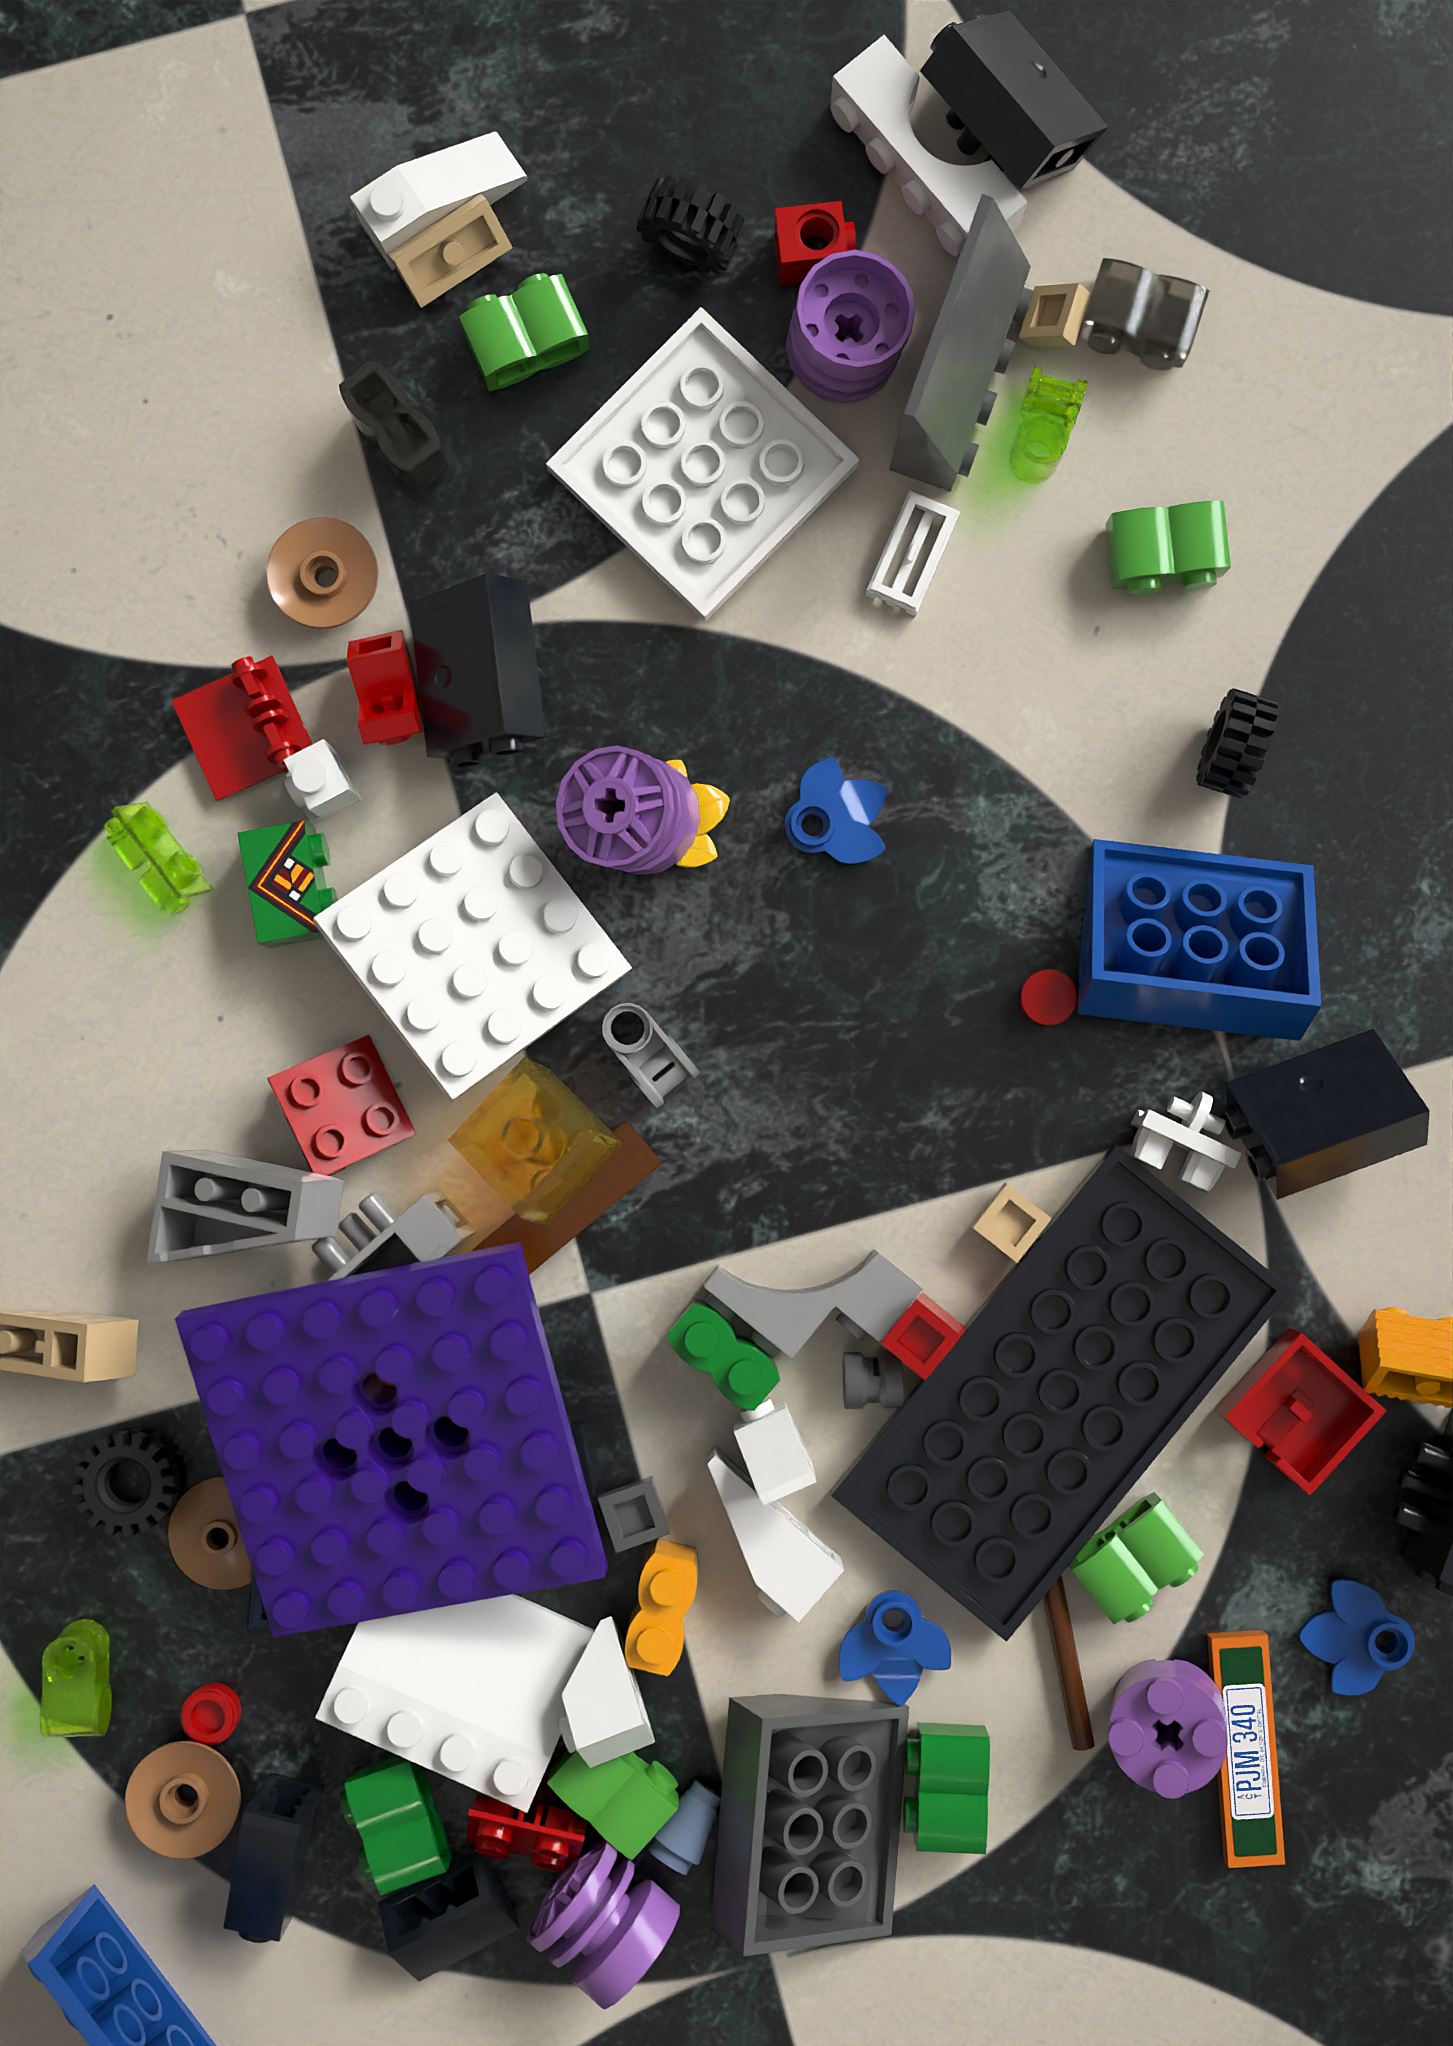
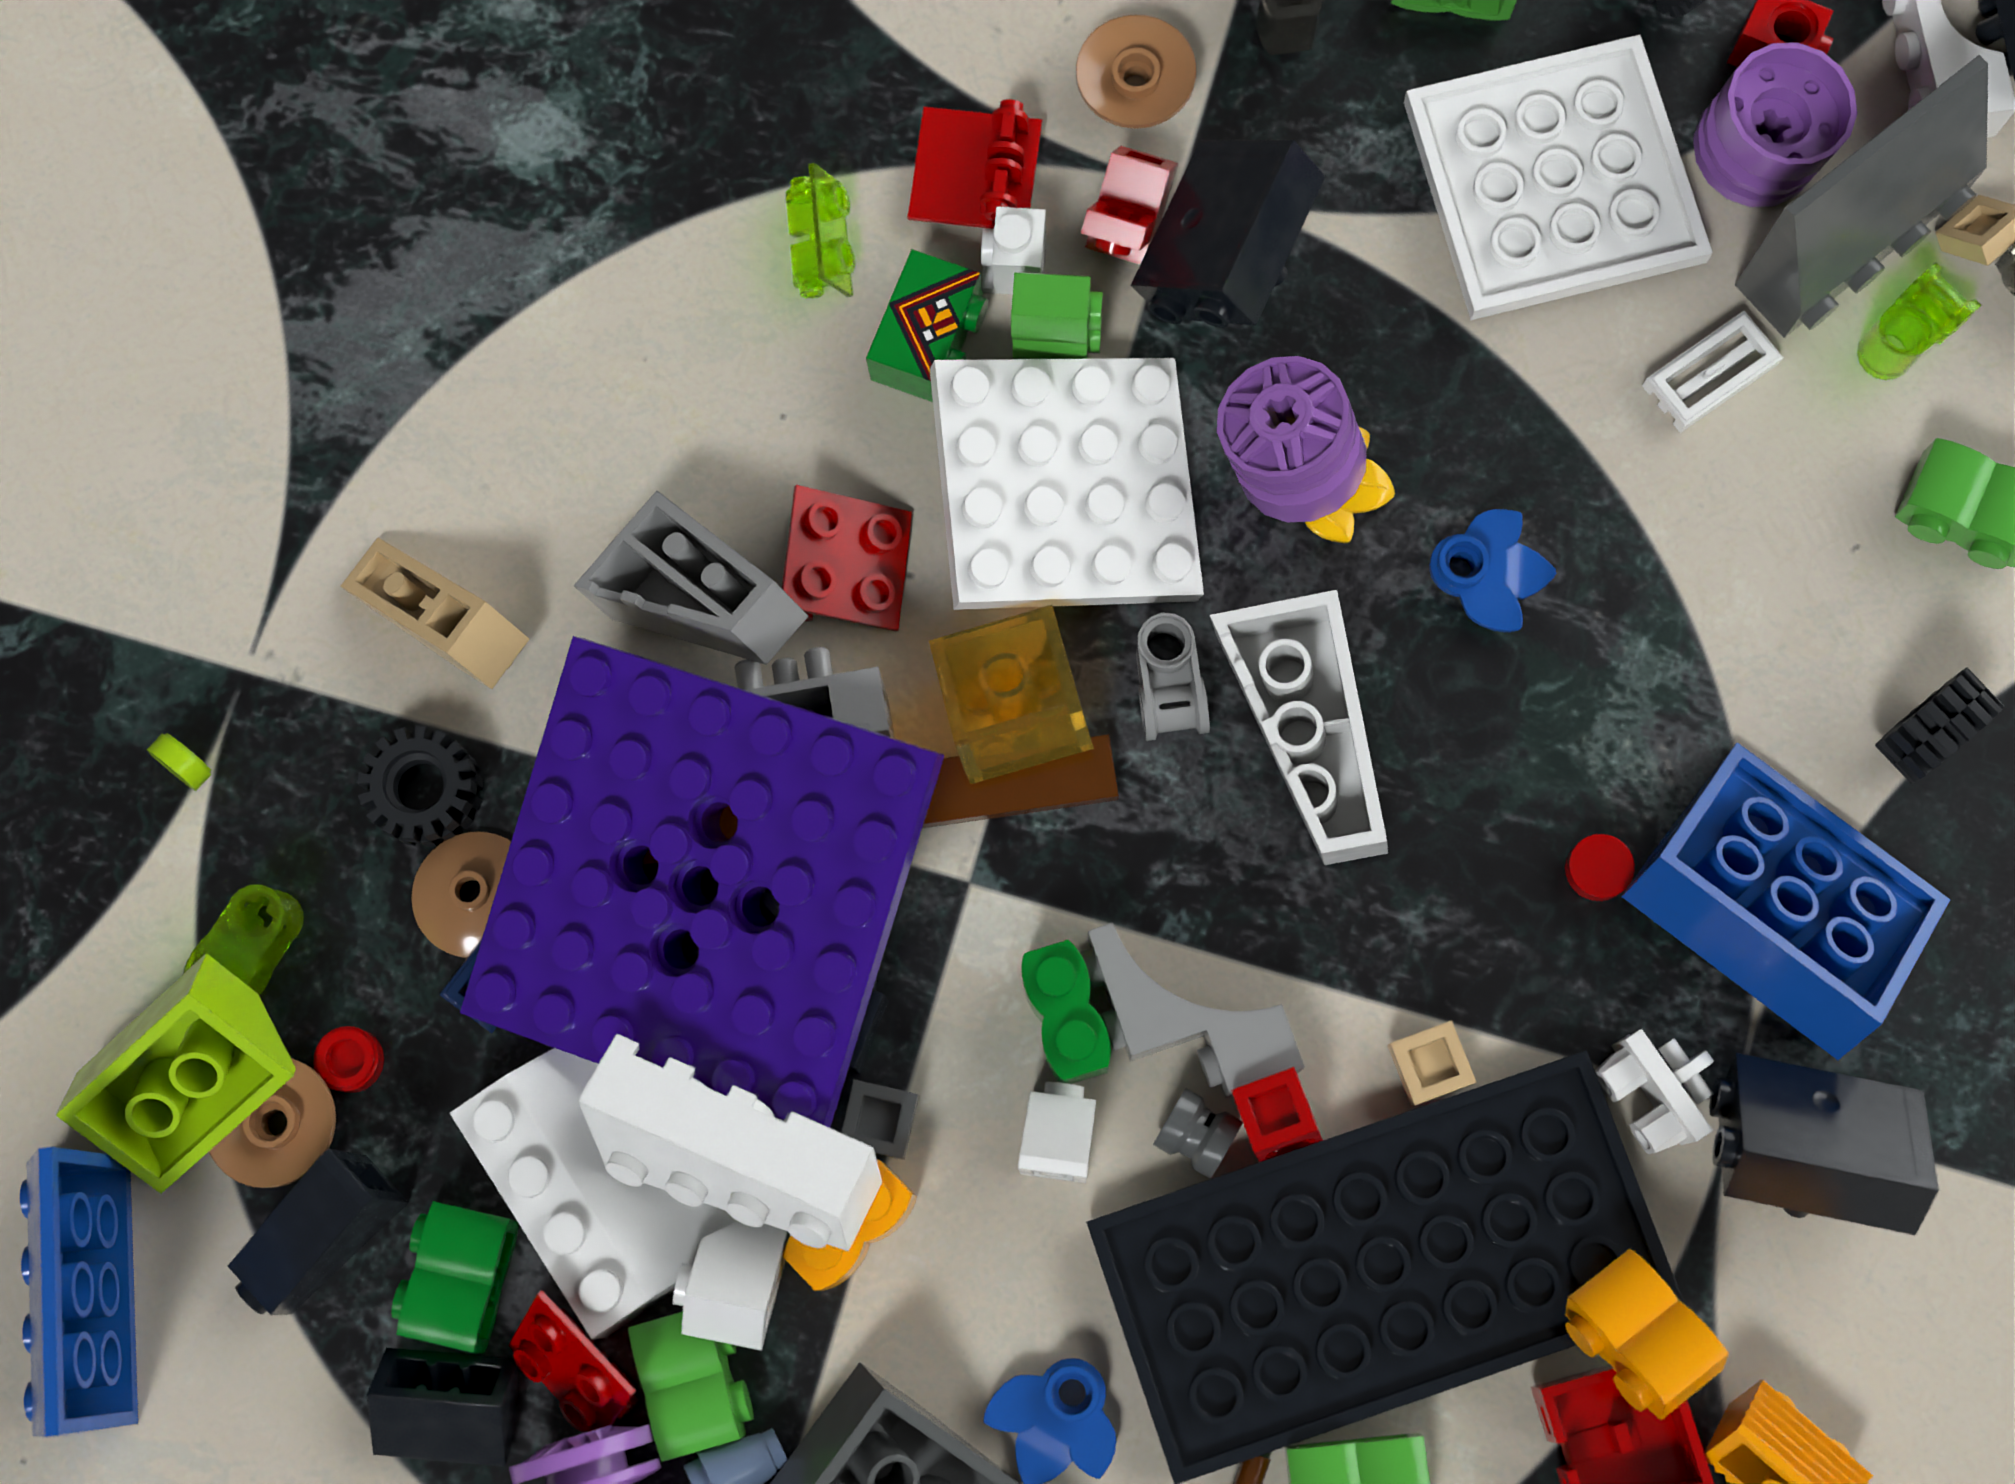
camera: 40 degrees right, 10 degrees down
white slope [707,1446,844,1622] -> none
none -> lime slope [56,953,296,1194]
none -> white wedge [578,1034,882,1252]
none -> bright green brick [1011,272,1103,359]
none -> white wedge [1210,590,1388,865]
none -> light orange brick [1565,1249,1729,1420]

